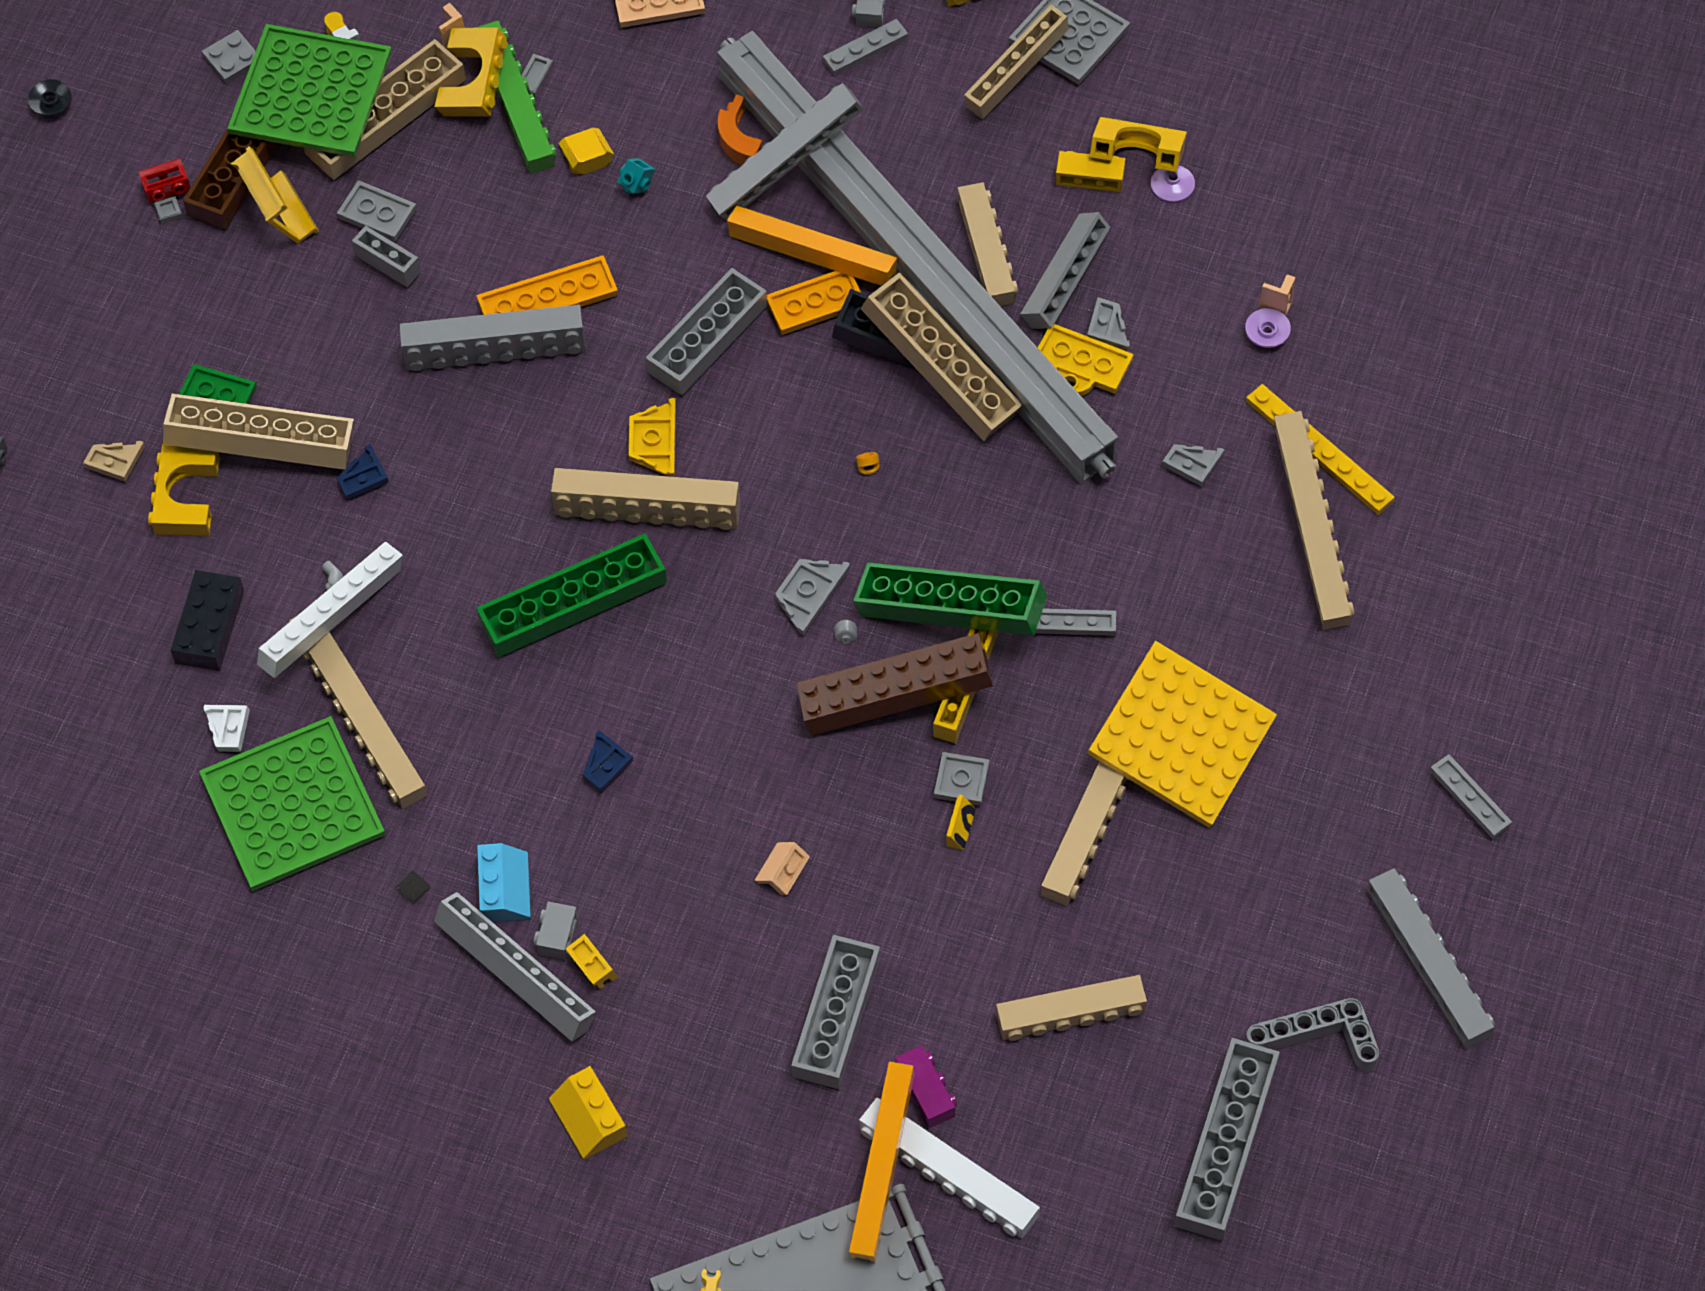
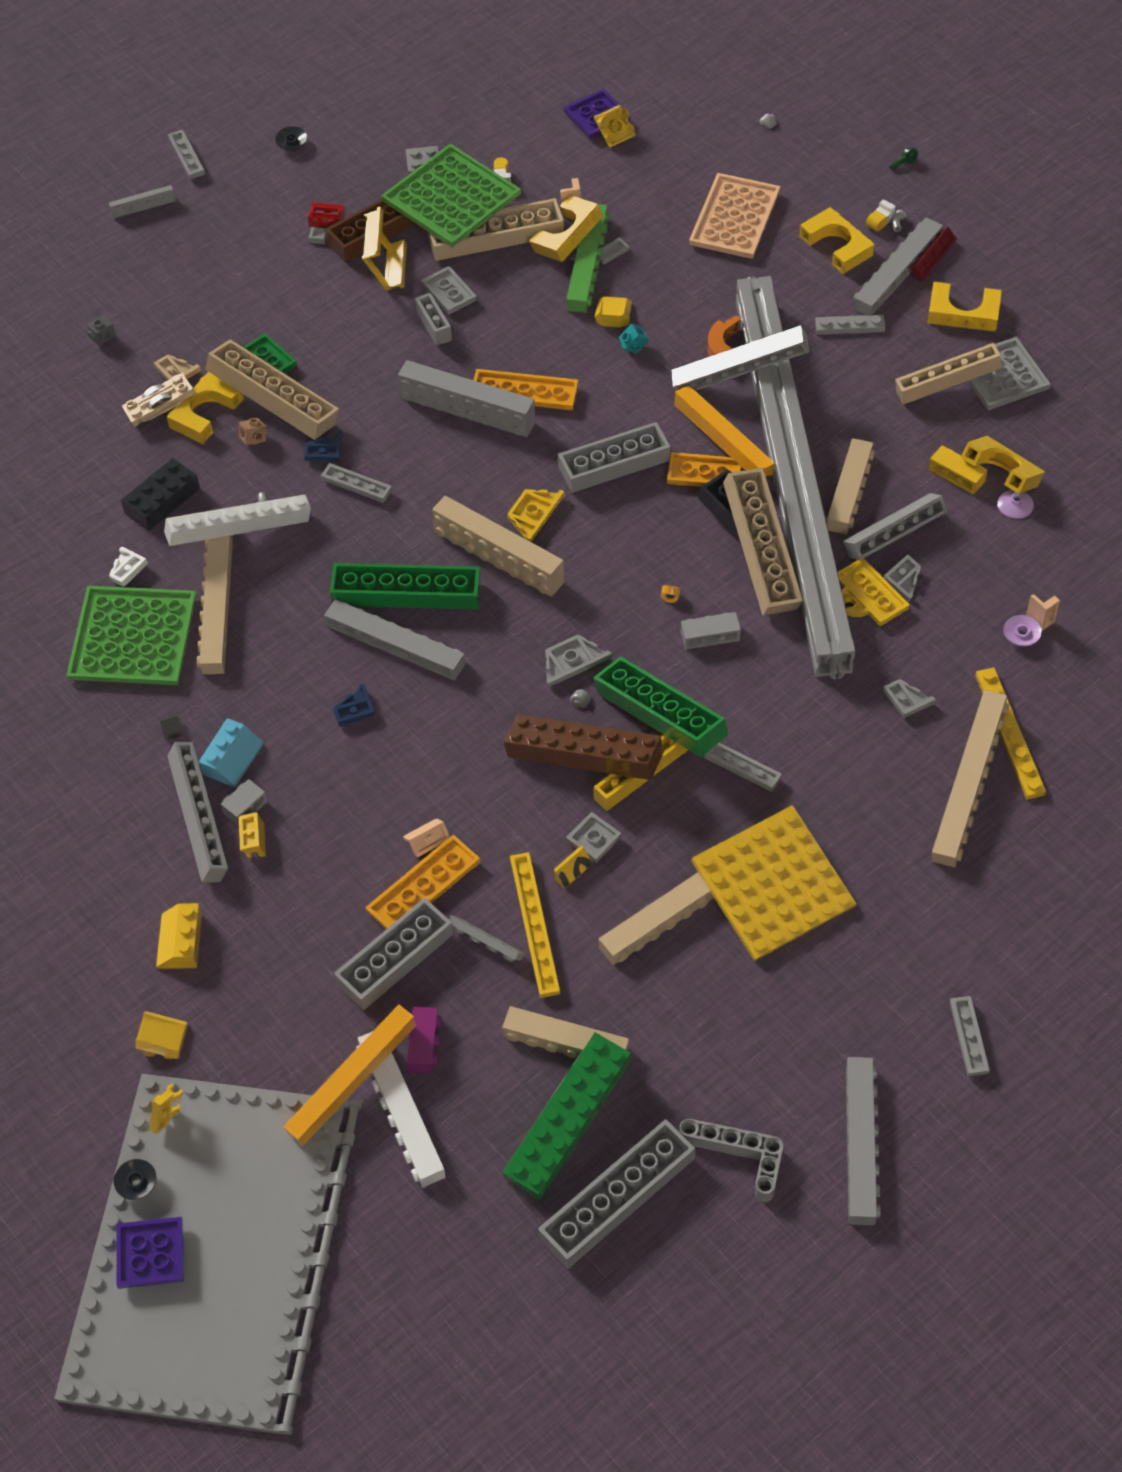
camera: 30 degrees right, 5 degrees down
none -> tan piece [122,373,195,427]
none -> yellow slope [135,1011,188,1059]
none -> medium nougat brick [239,418,267,445]
none -> light grey plate [321,463,392,503]
none -> light grey brick [324,599,465,681]
none -> light orange plate [365,834,481,930]
none -> light grey plate [449,916,525,962]
none -> green brick [502,1032,632,1201]
none -> yellow plate [510,852,560,998]
none -> light grey brick [681,612,741,650]

